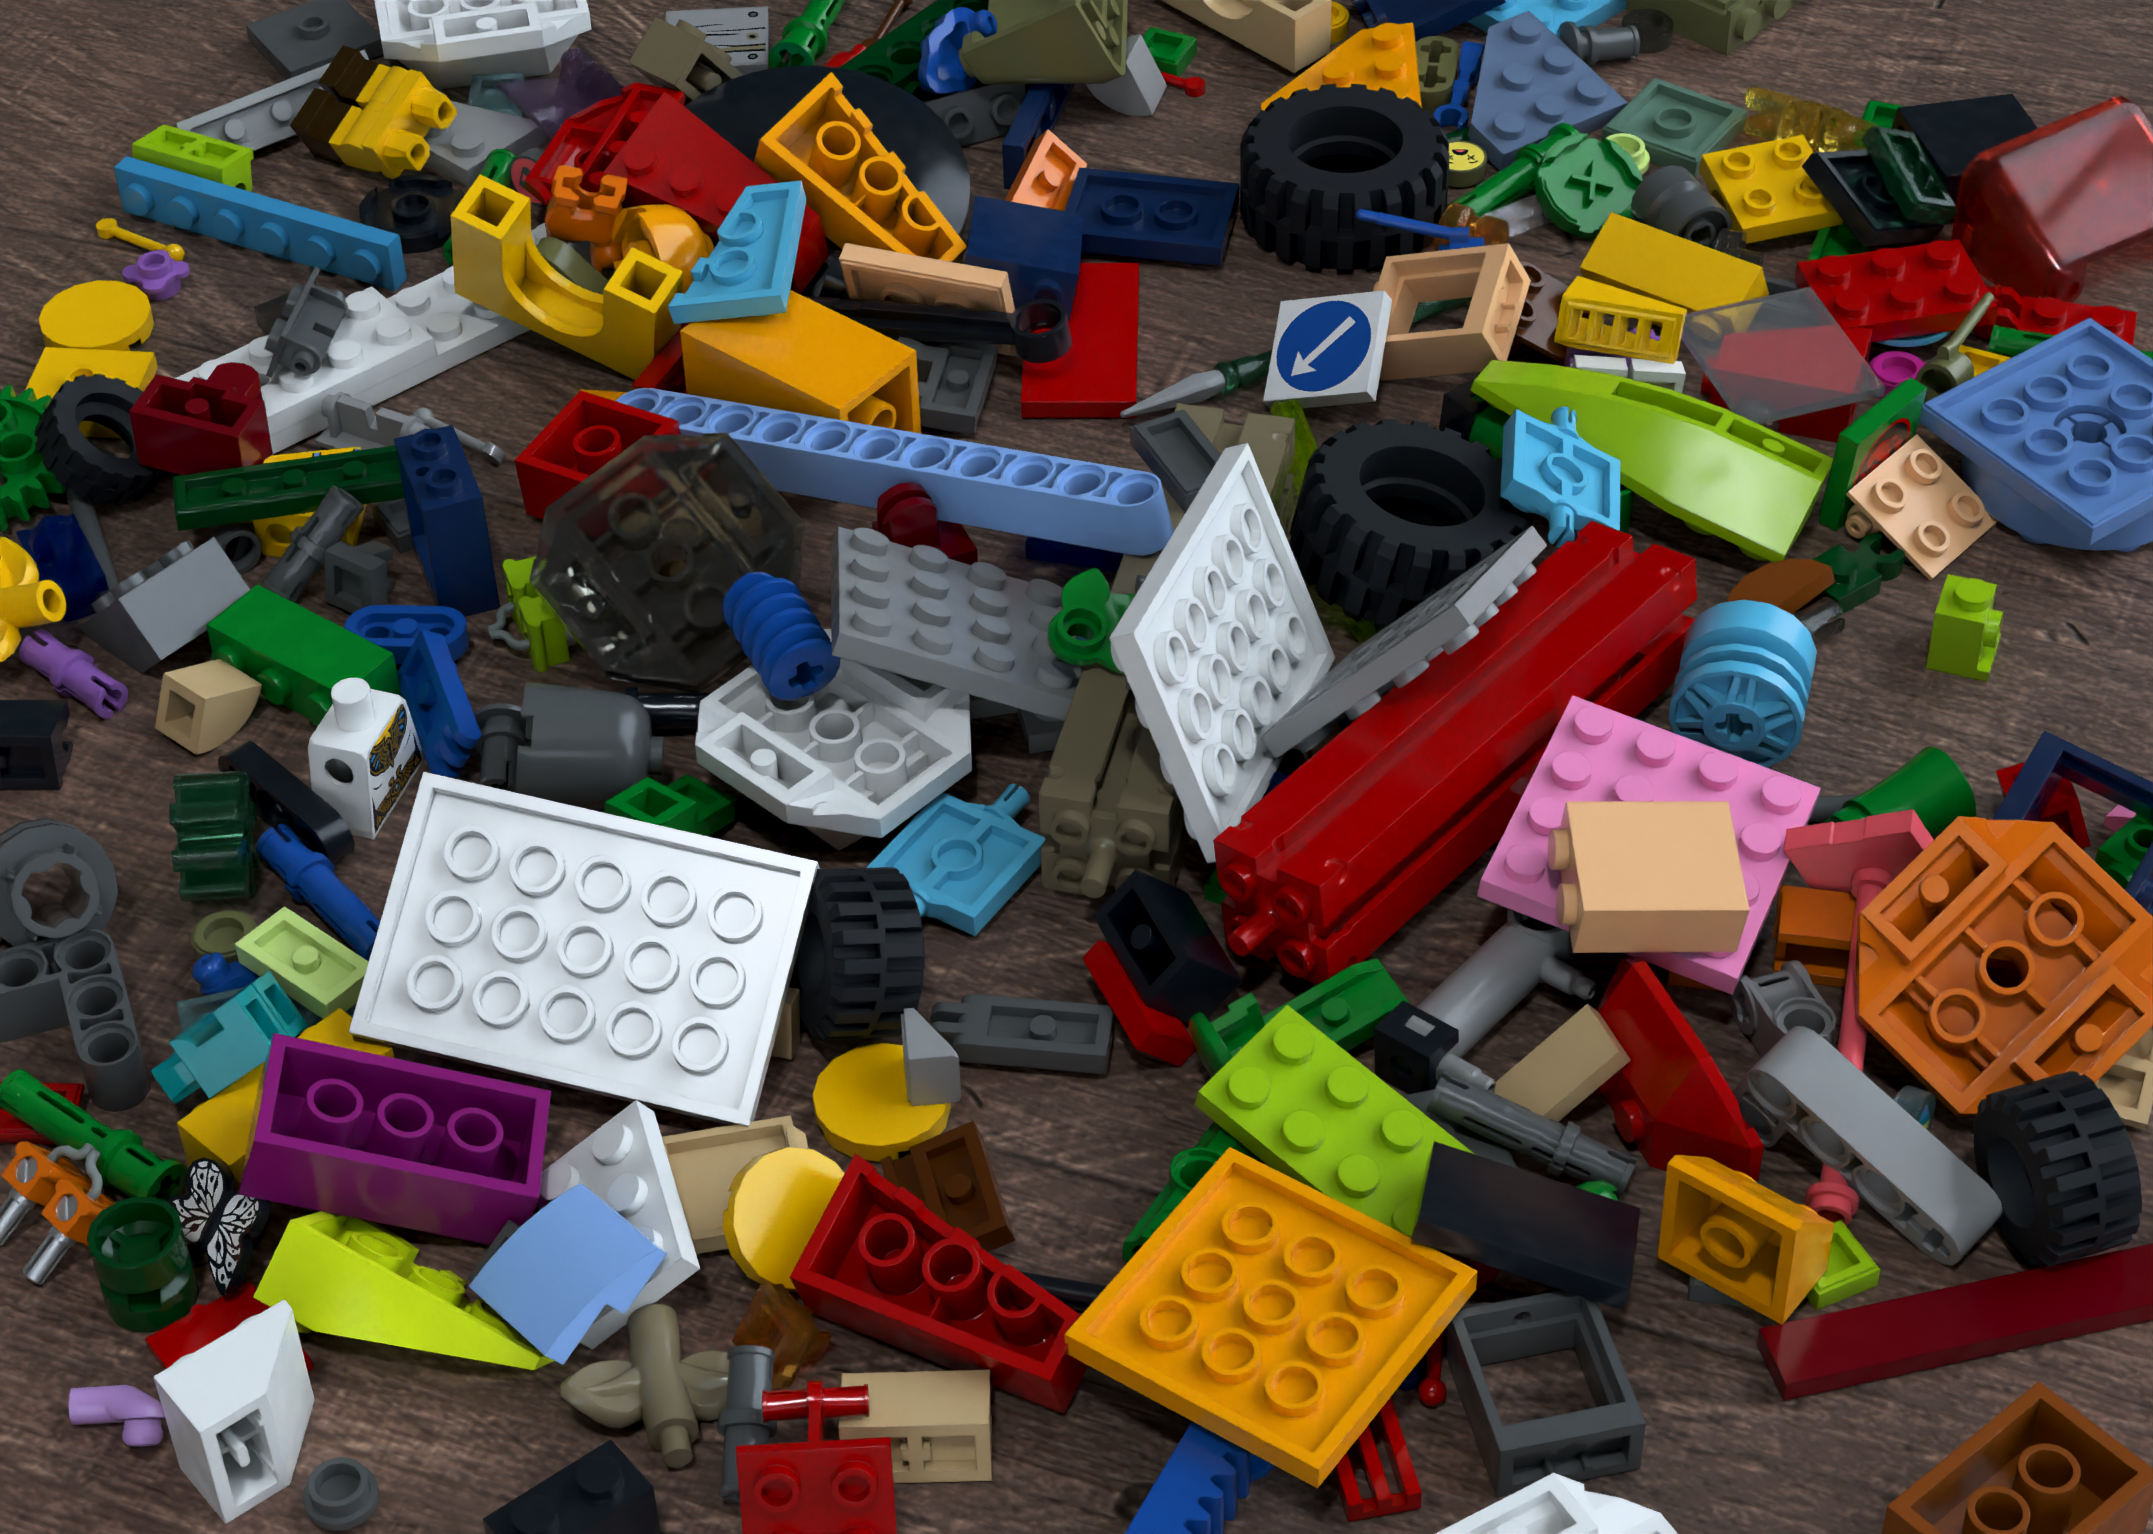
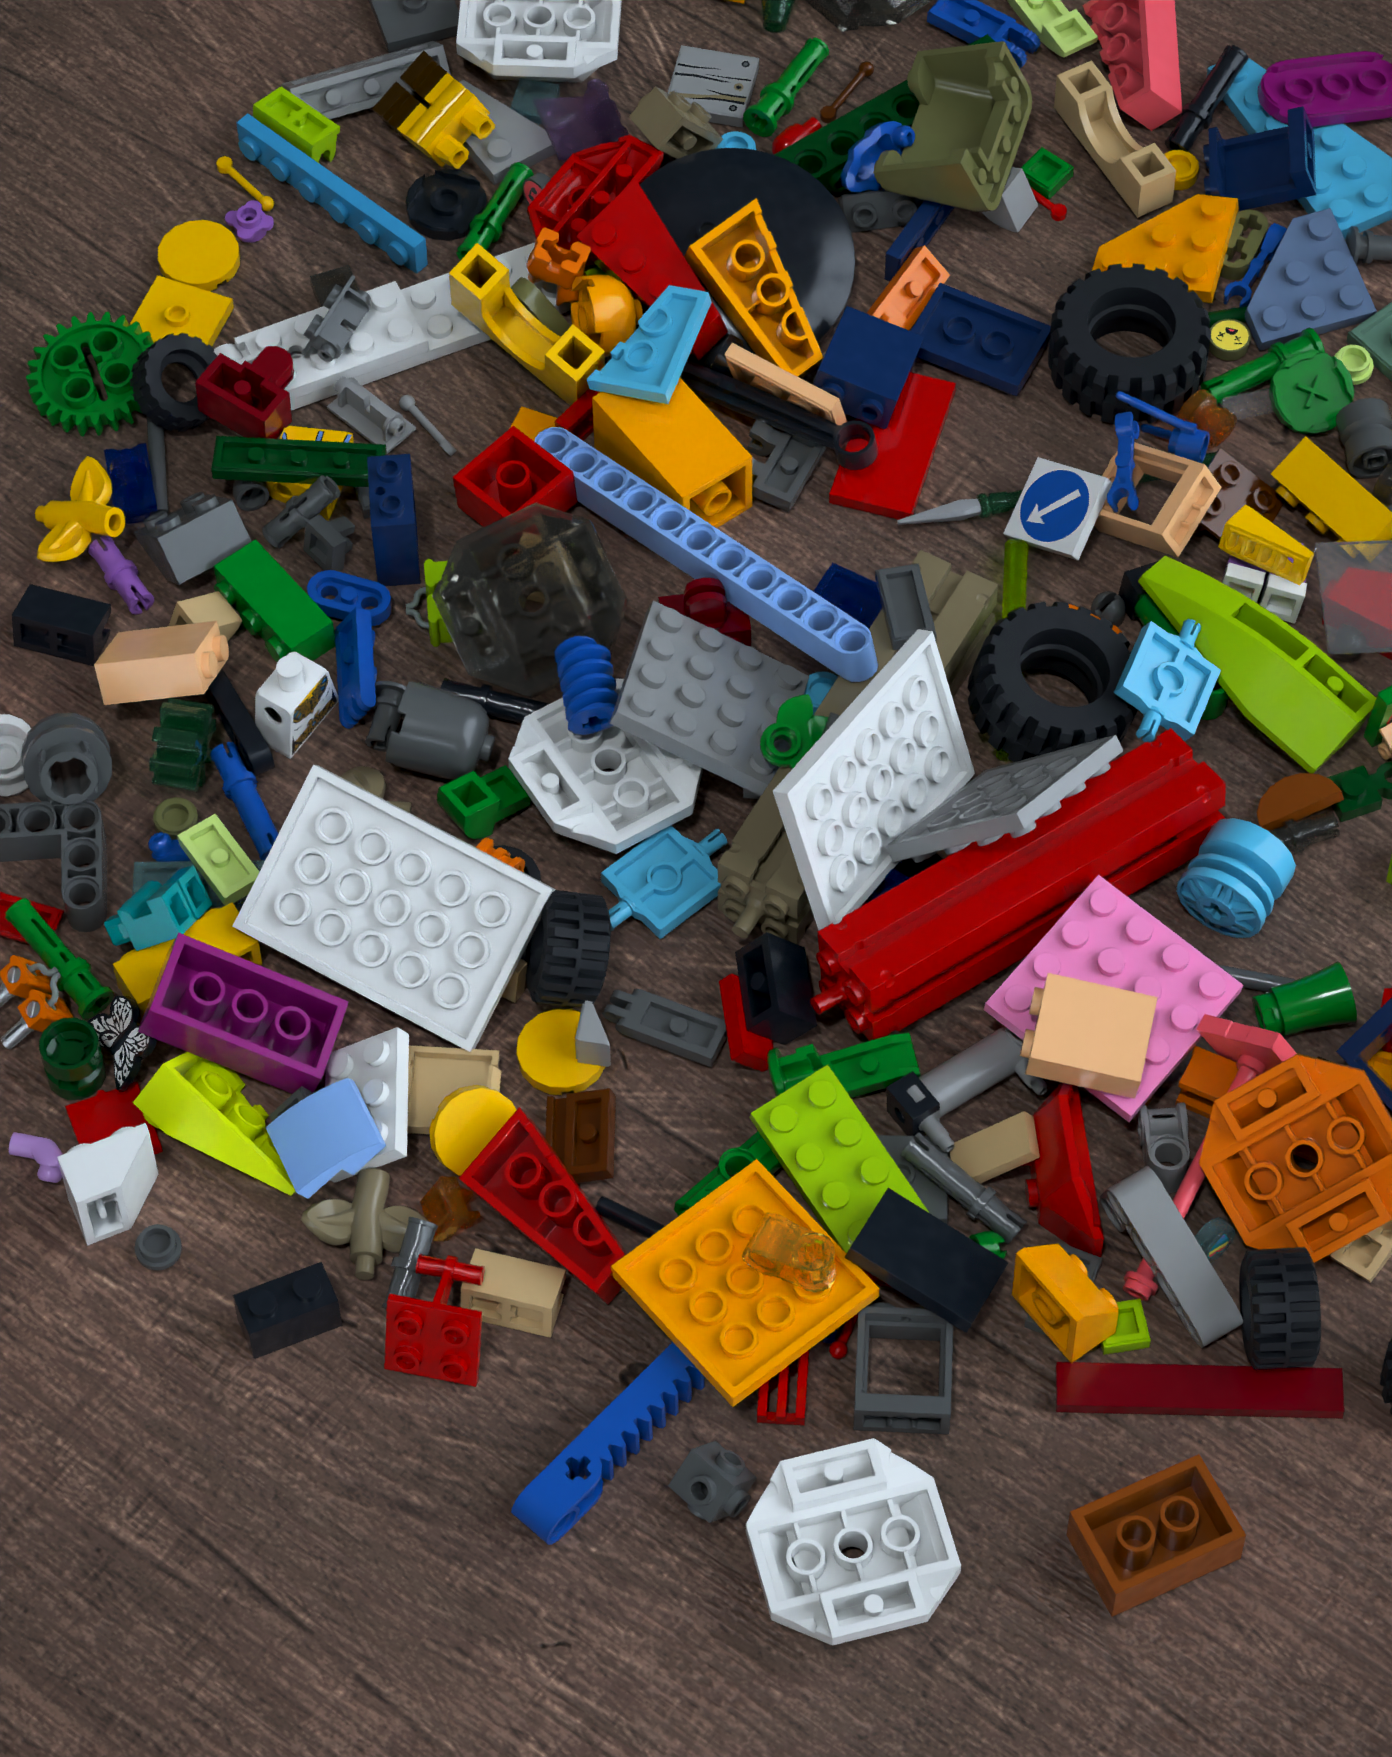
camera: 15 degrees right, 15 degrees up
none -> light nougat brick [94,621,229,705]
none -> clear yellow piece [742,1213,837,1292]
none -> blue piece [1107,412,1140,513]

